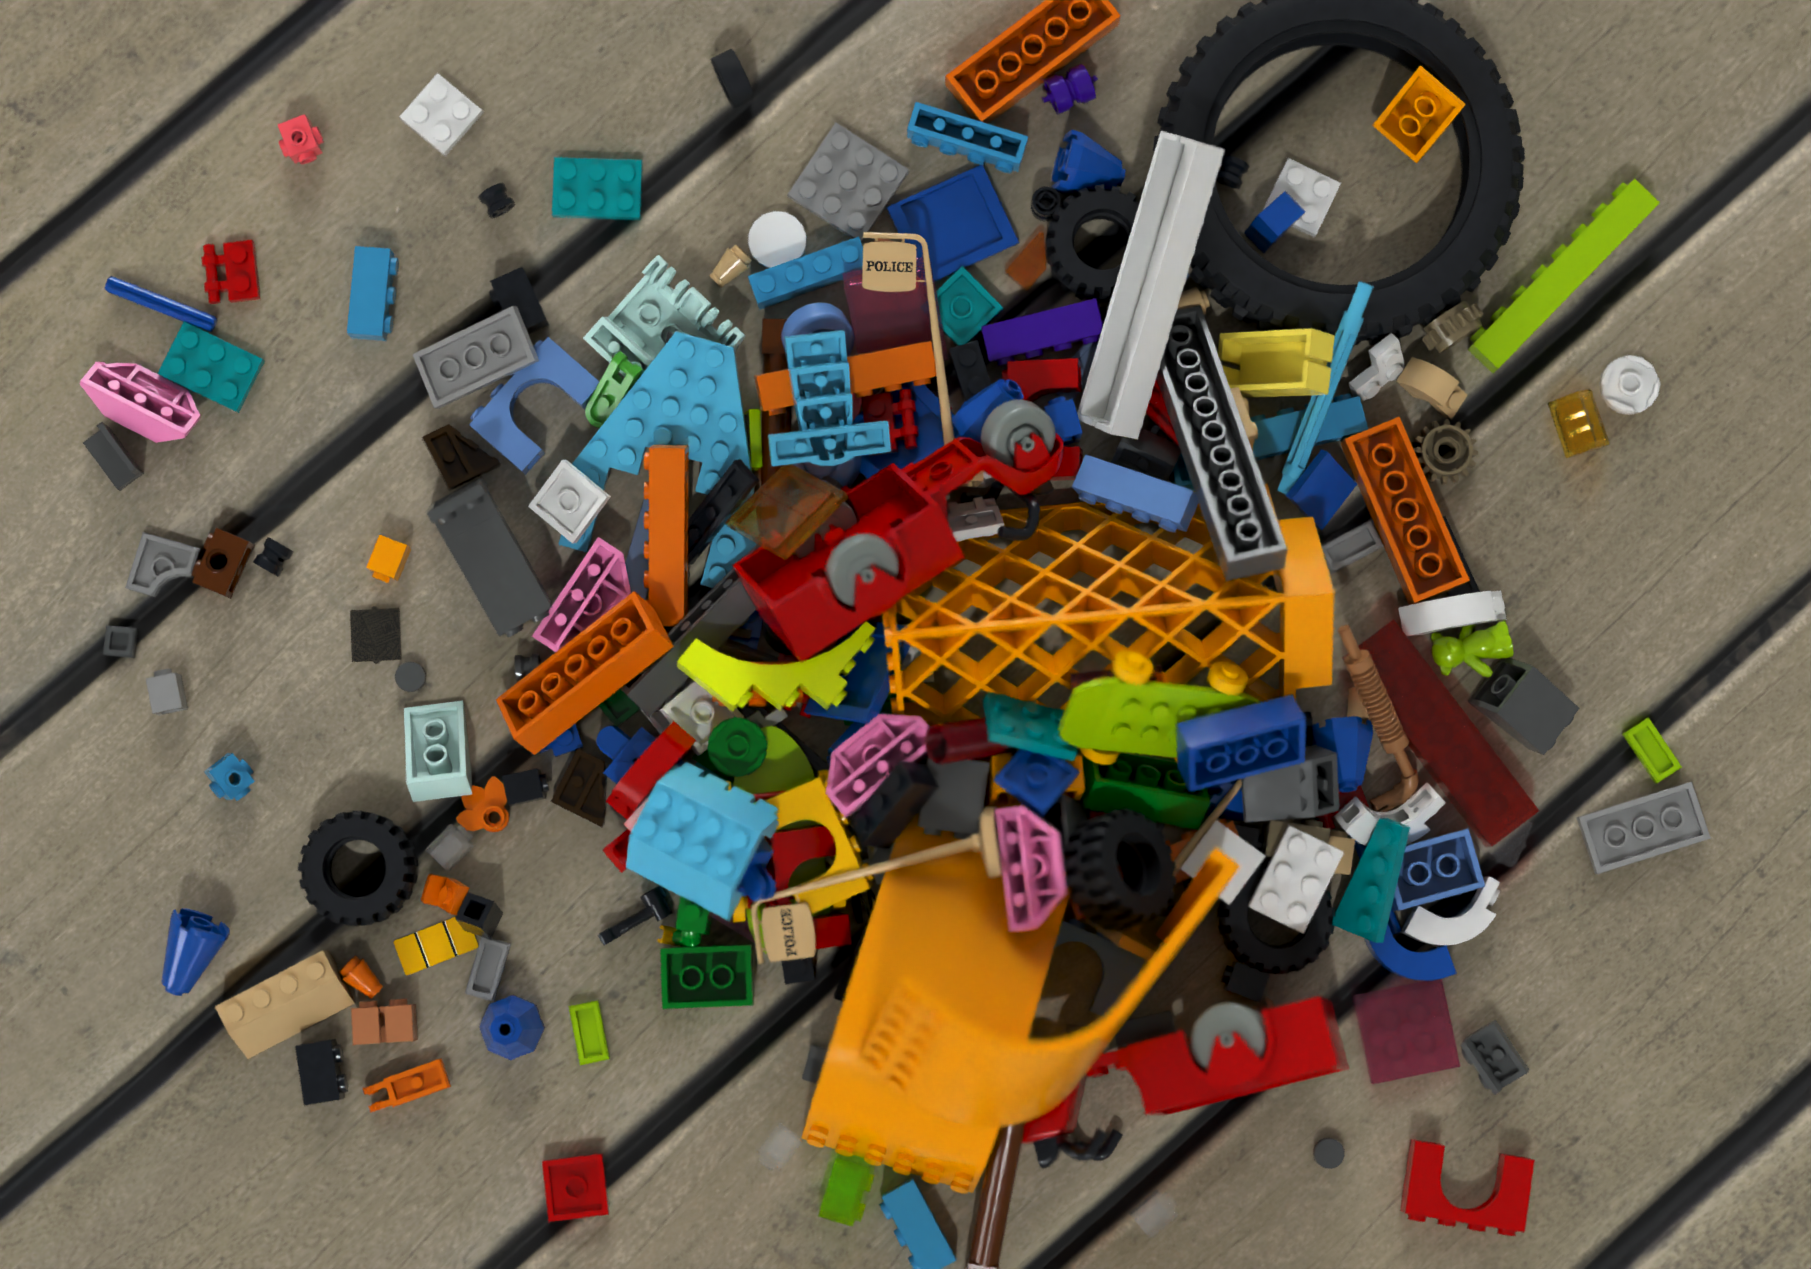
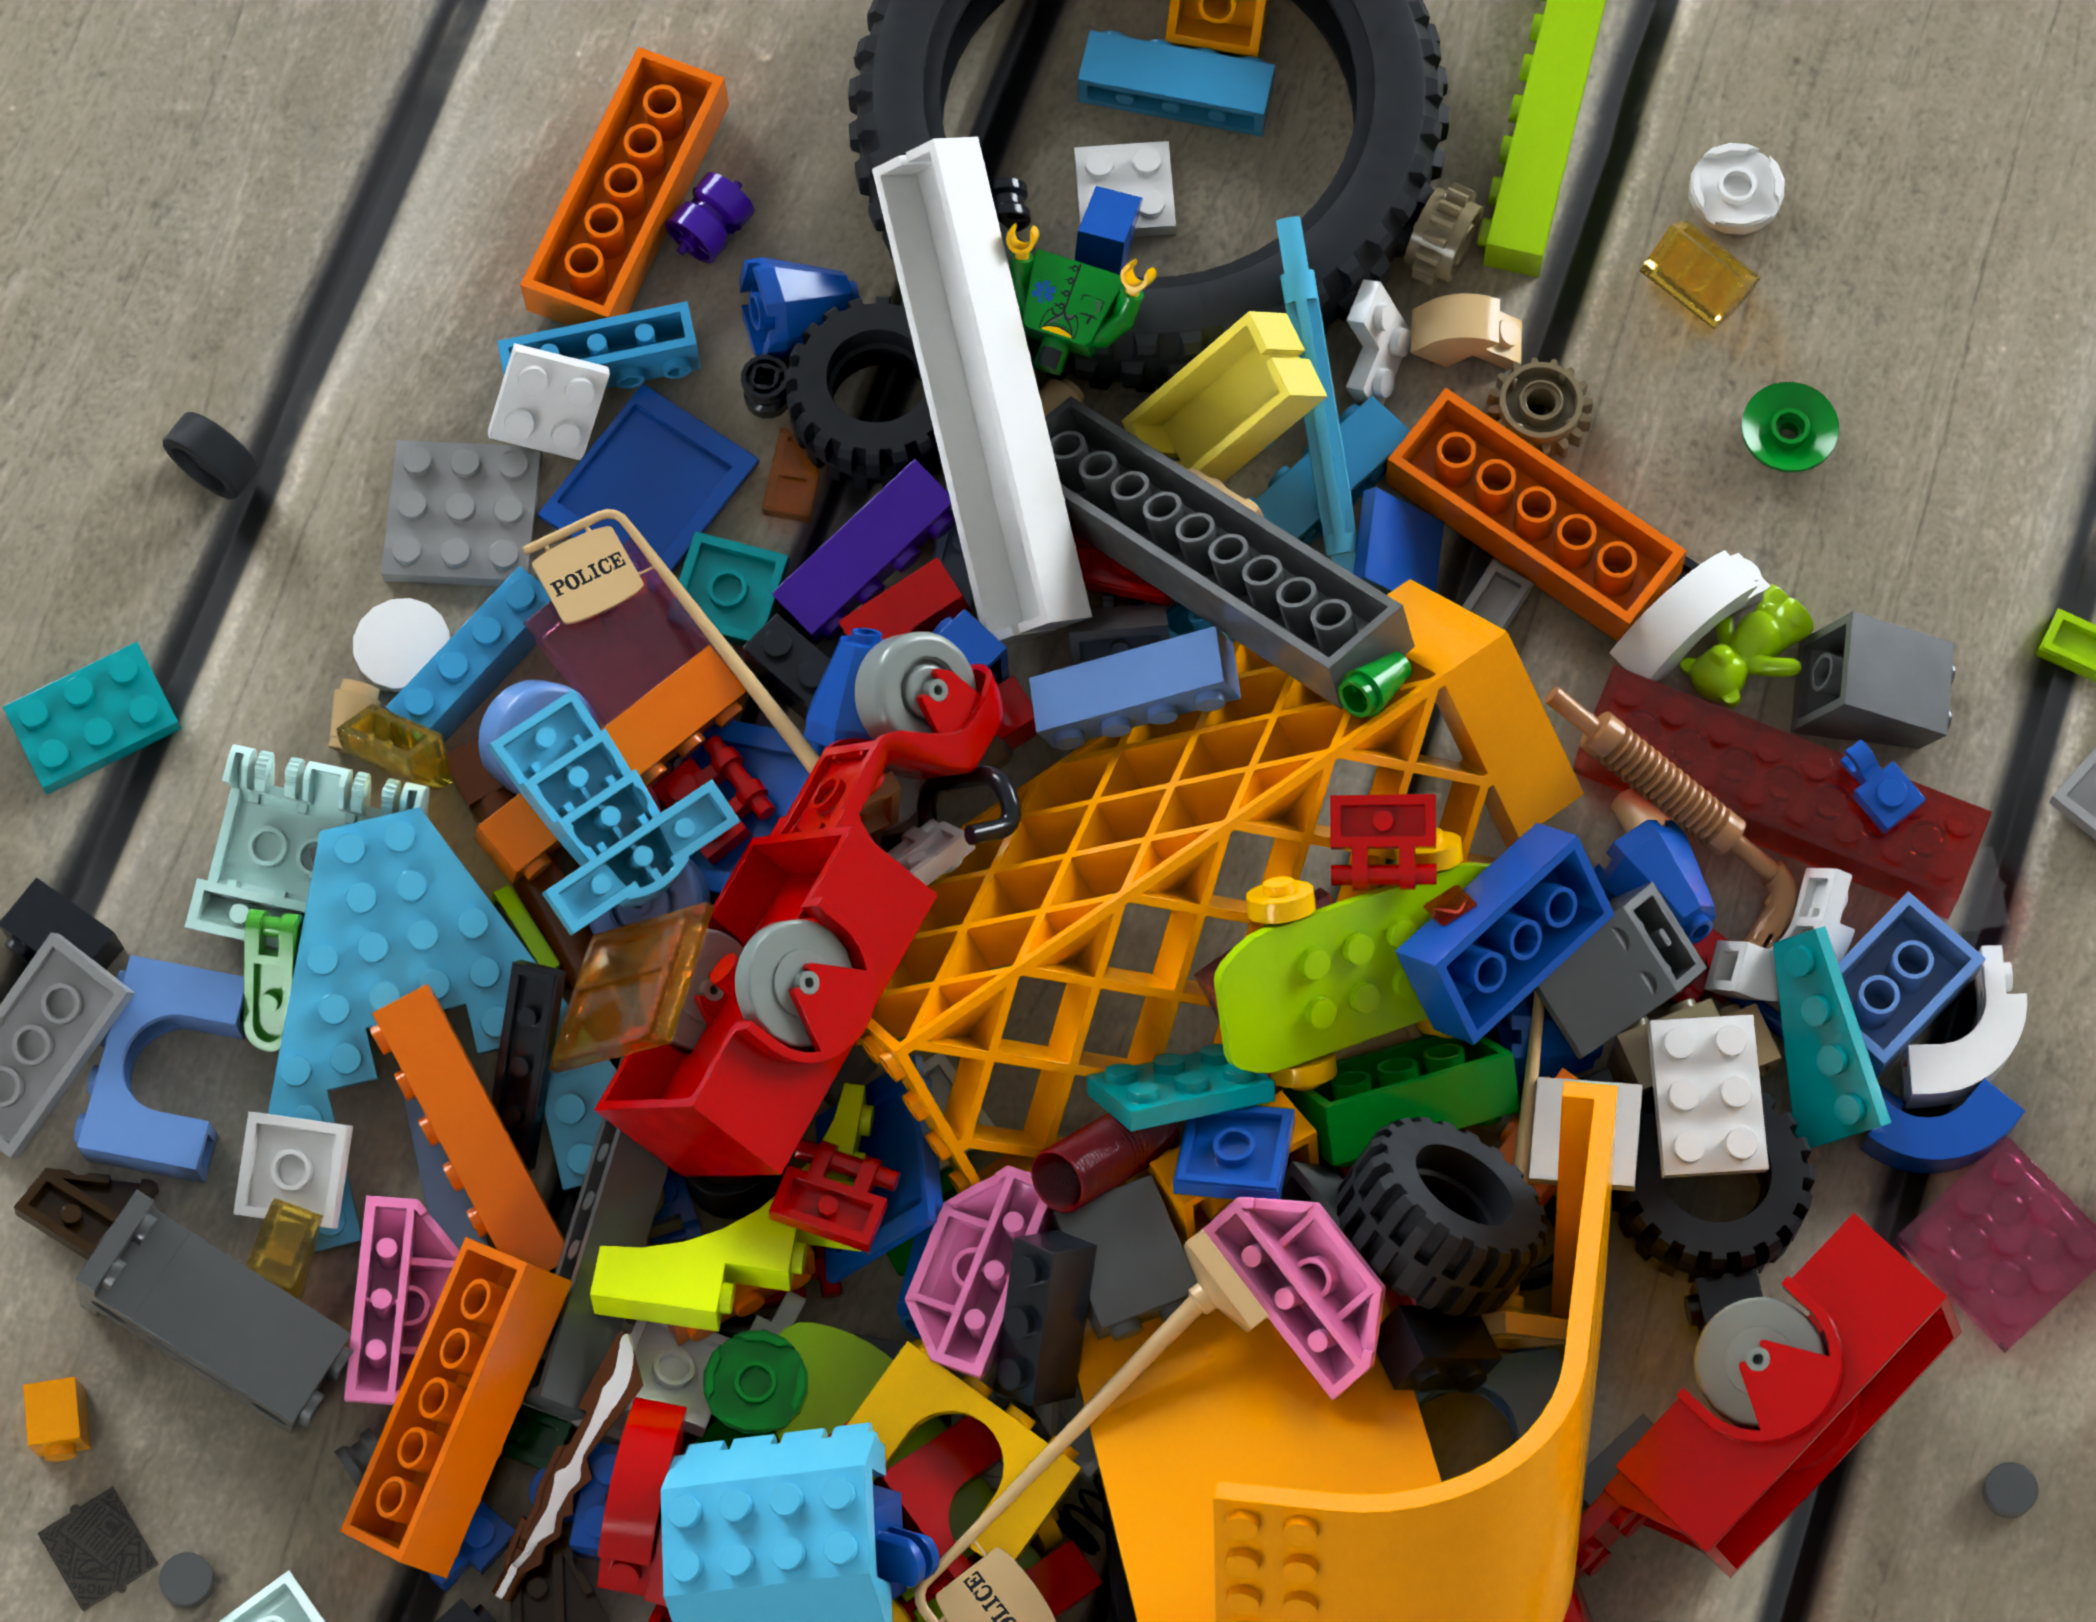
camera: 25 degrees left, 15 degrees down
none -> clear yellow slope [246,1198,323,1300]
none -> clear yellow brick [336,704,452,790]
none -> white plate [488,343,610,461]
none -> reddish brown sword [492,1331,644,1602]
none -> red plate [769,1139,901,1253]
none -> green torso [1006,223,1157,375]
none -> dark azure brick [1078,30,1275,137]
none -> red plate [1330,794,1437,891]
none -> green cone [1338,651,1412,718]
none -> black brick [1376,1305,1503,1393]
none -> clear red sticker [1423,885,1477,926]
none -> green dish [1741,382,1839,473]
none -> blue plate [1840,739,1926,835]

